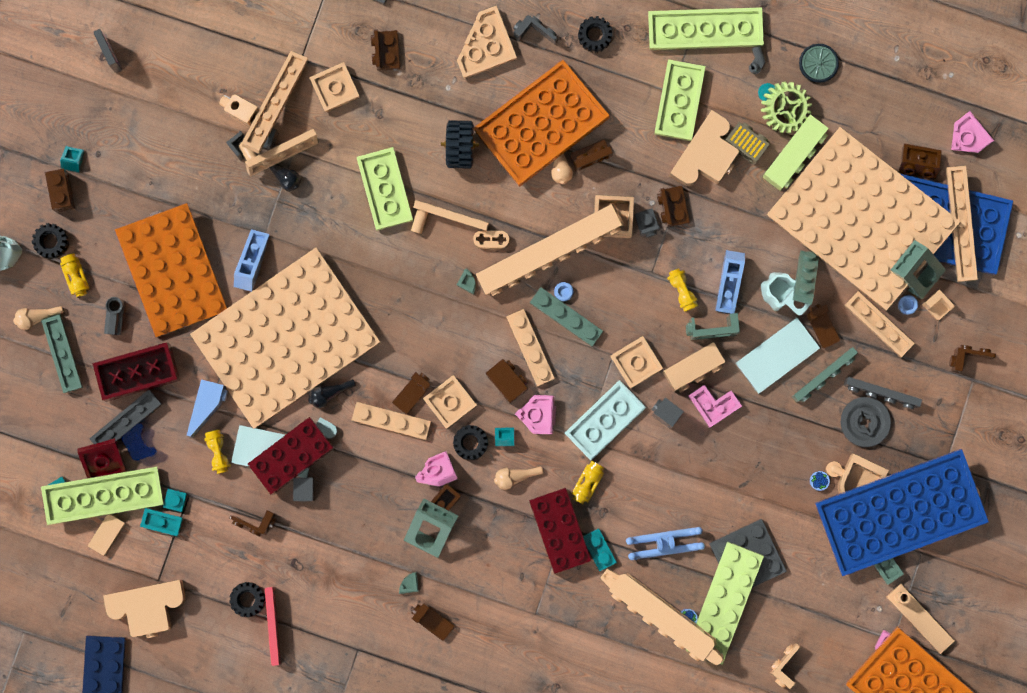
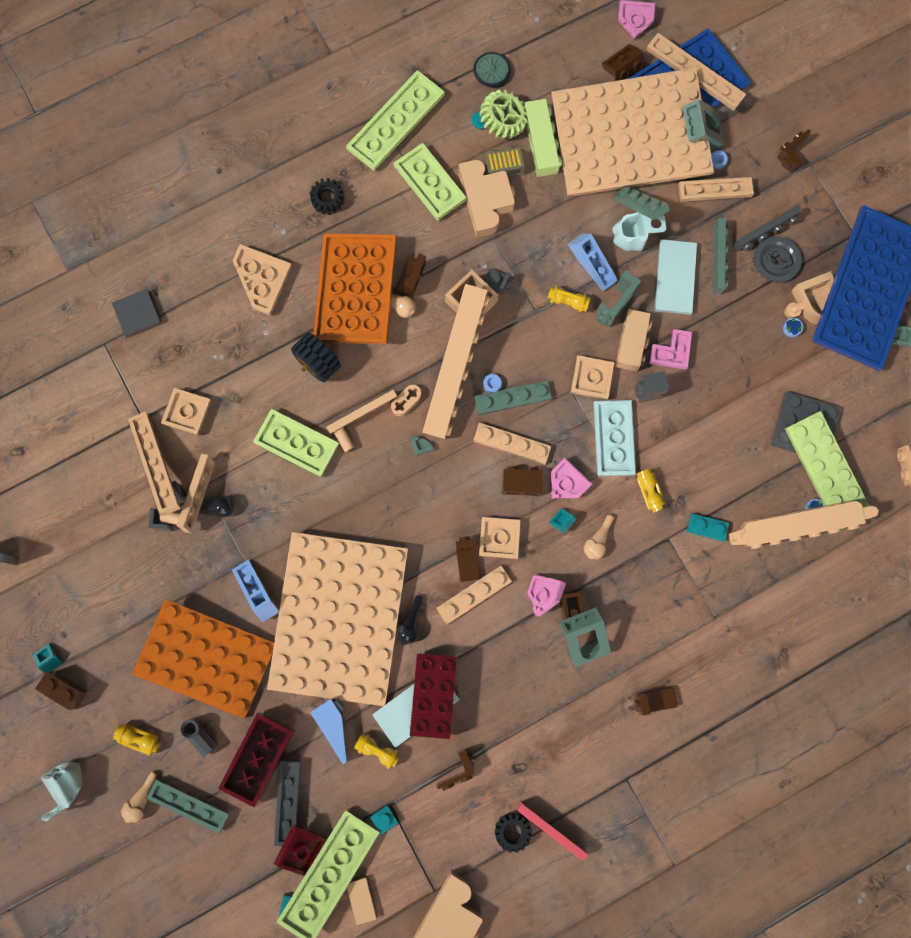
camera: 55 degrees left, 5 degrees down
black tyre [32,223,69,259] -> none
clear blue piece [122,423,157,461] -> none
teal plate [140,508,183,536] -> none
light nougat torso [219,94,259,128] -> none
dark grey panel [293,478,314,501] -> none
light aqua tile [316,417,337,438] -> none
reddish brown bracket [371,29,400,71] -> none
sand green tile [399,572,419,594] -> none
black tyre [453,425,488,460] -> none
dark grey bracket [513,15,558,45] -> none
dark red brick [529,488,591,574] -> none
light blue piece [626,527,705,560] -> none
reddish brown bracket [657,186,690,228] -> none
dark grey arm [749,46,766,74] -> none
reddish brown bracket [806,304,840,349] -> none
light nougat panel [922,290,955,321] -> none

